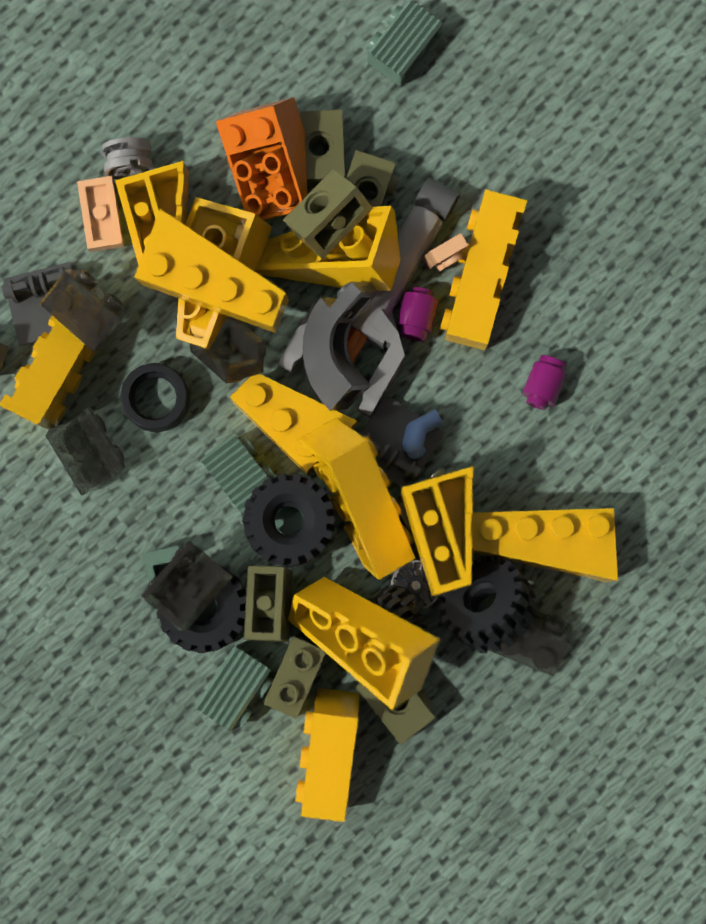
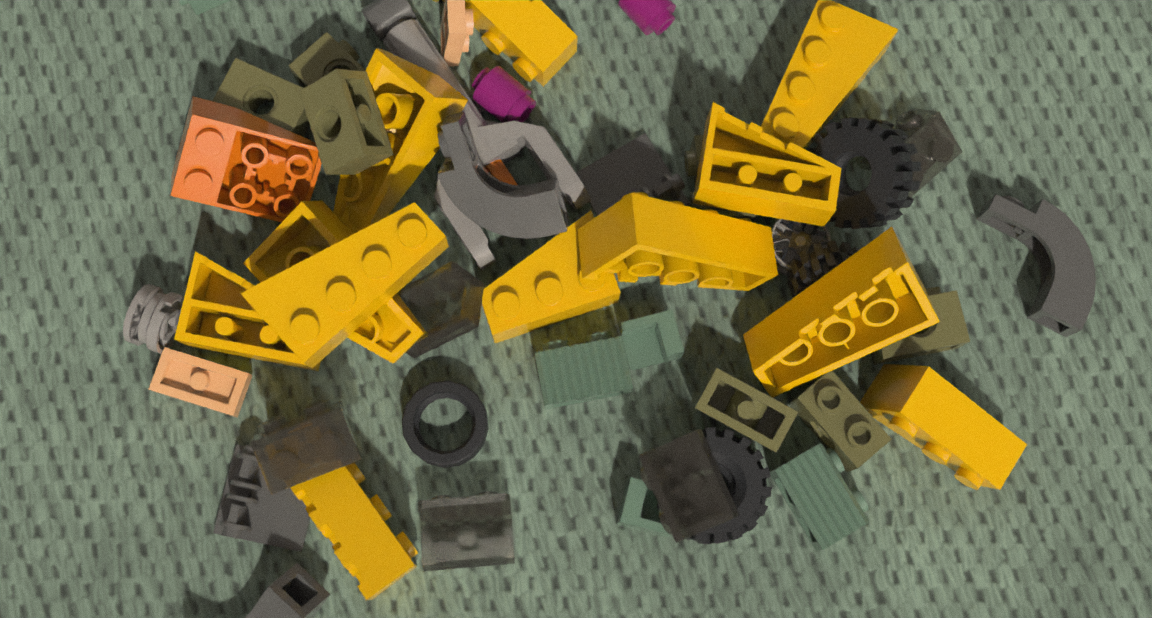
camera: 65 degrees left, 5 degrees down
black tyre [242,473,335,567] -> none
medium blue arm [402,409,443,459] -> none
none -> dark grey arch [976,194,1096,337]

